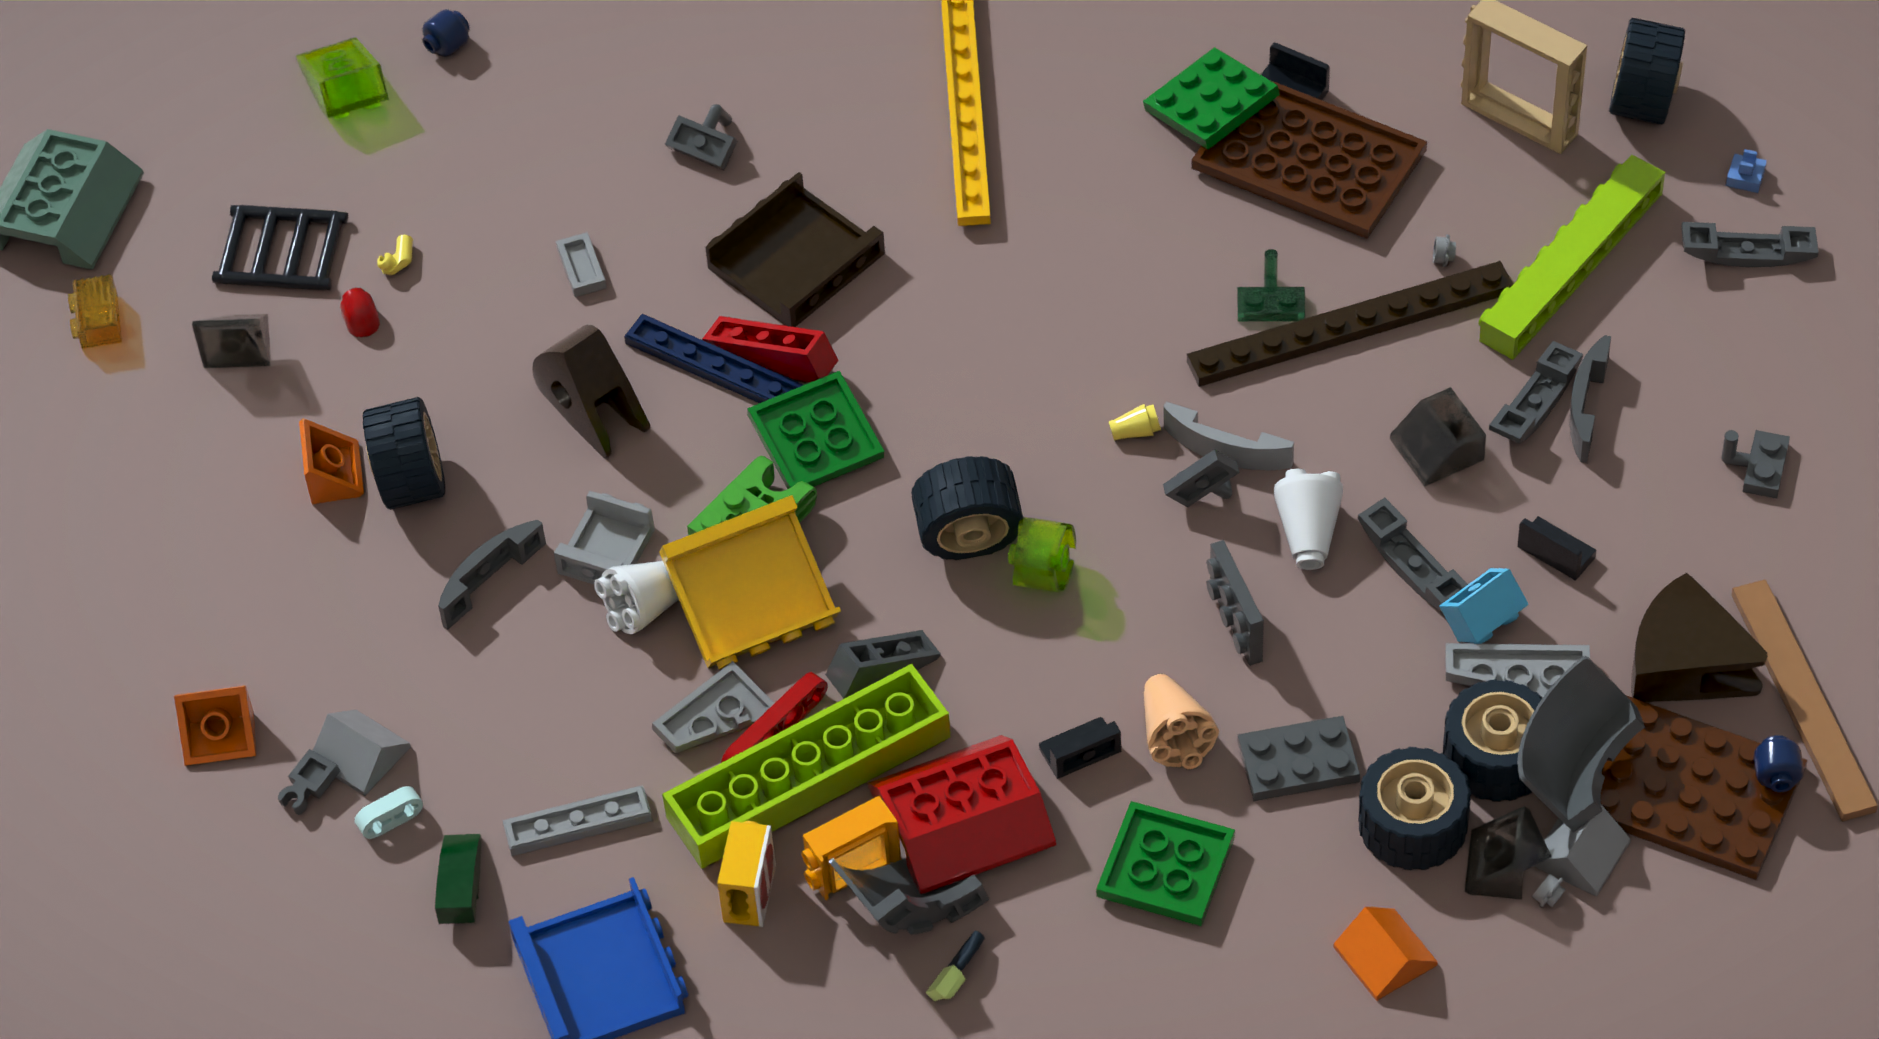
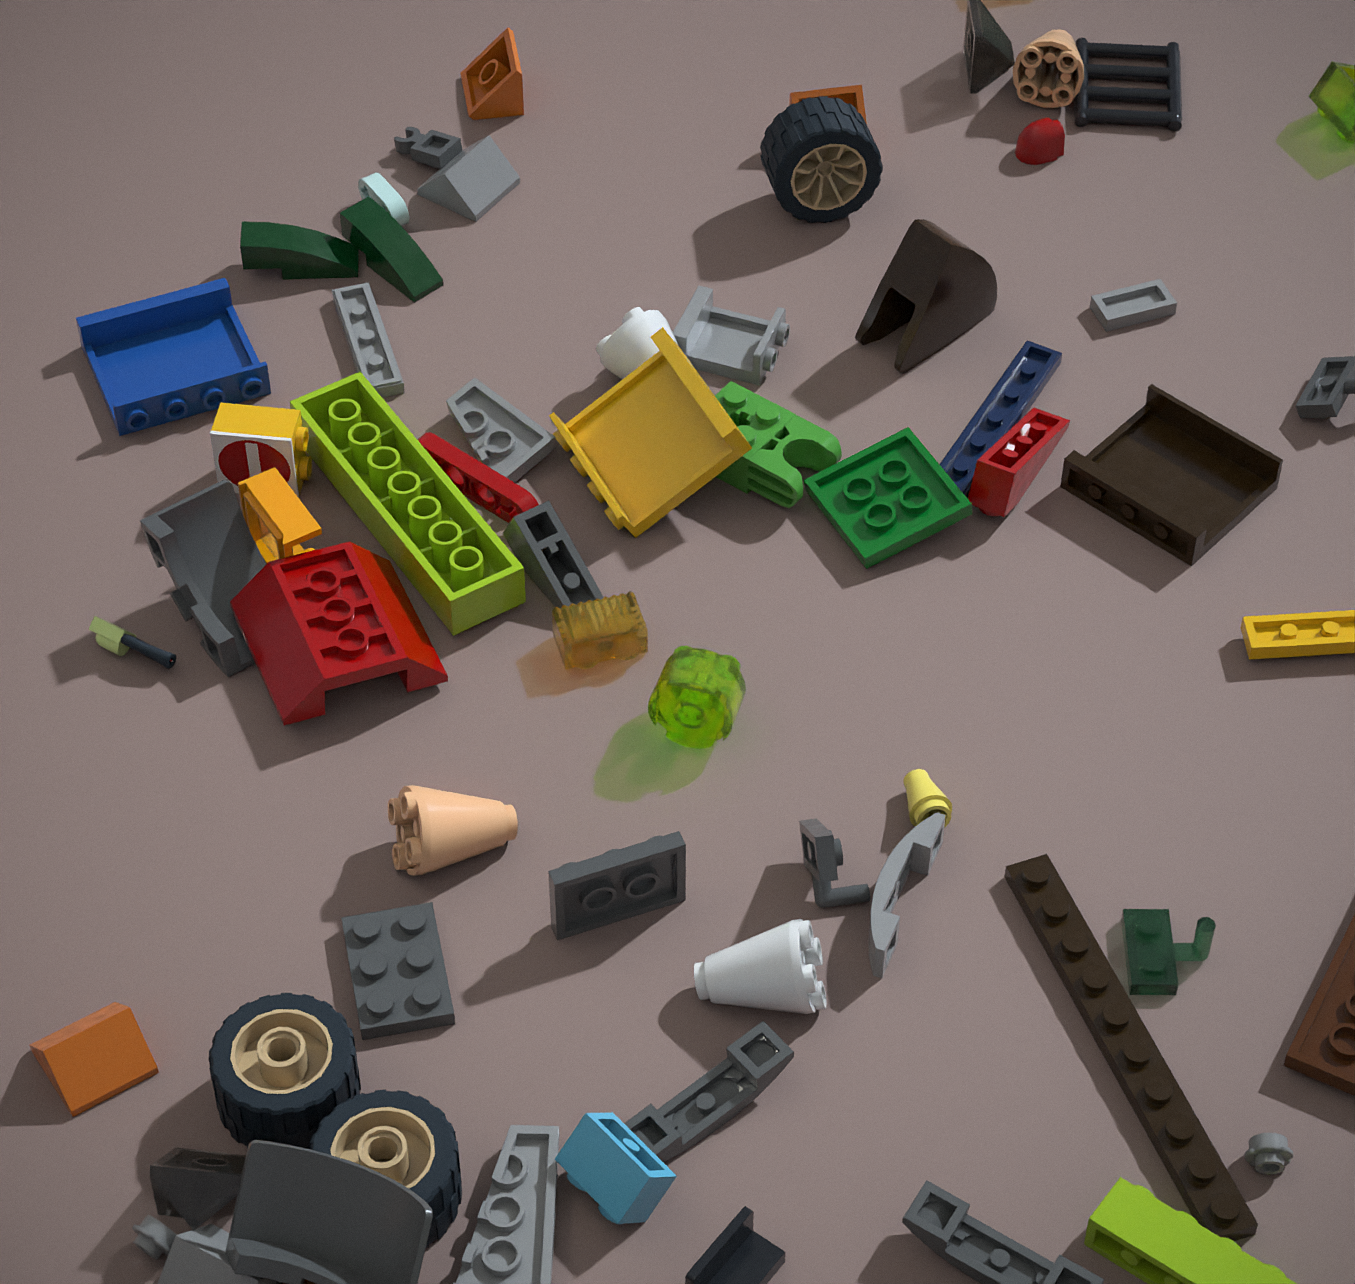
camera: 85 degrees right, 5 degrees down
light yellow arm [377,234,413,275] -> none
dark grey slope [438,520,546,630] -> none
black wheel [911,456,1024,560] -> none
black panel [1039,717,1121,779] -> none
green plate [1096,801,1235,926] -> none
clear smoke slope [1390,387,1486,487] -> none
none -> dark green slope [340,197,444,303]
none -> clear yellow brick [552,591,648,669]
none -> light nougat cone [1012,29,1084,108]

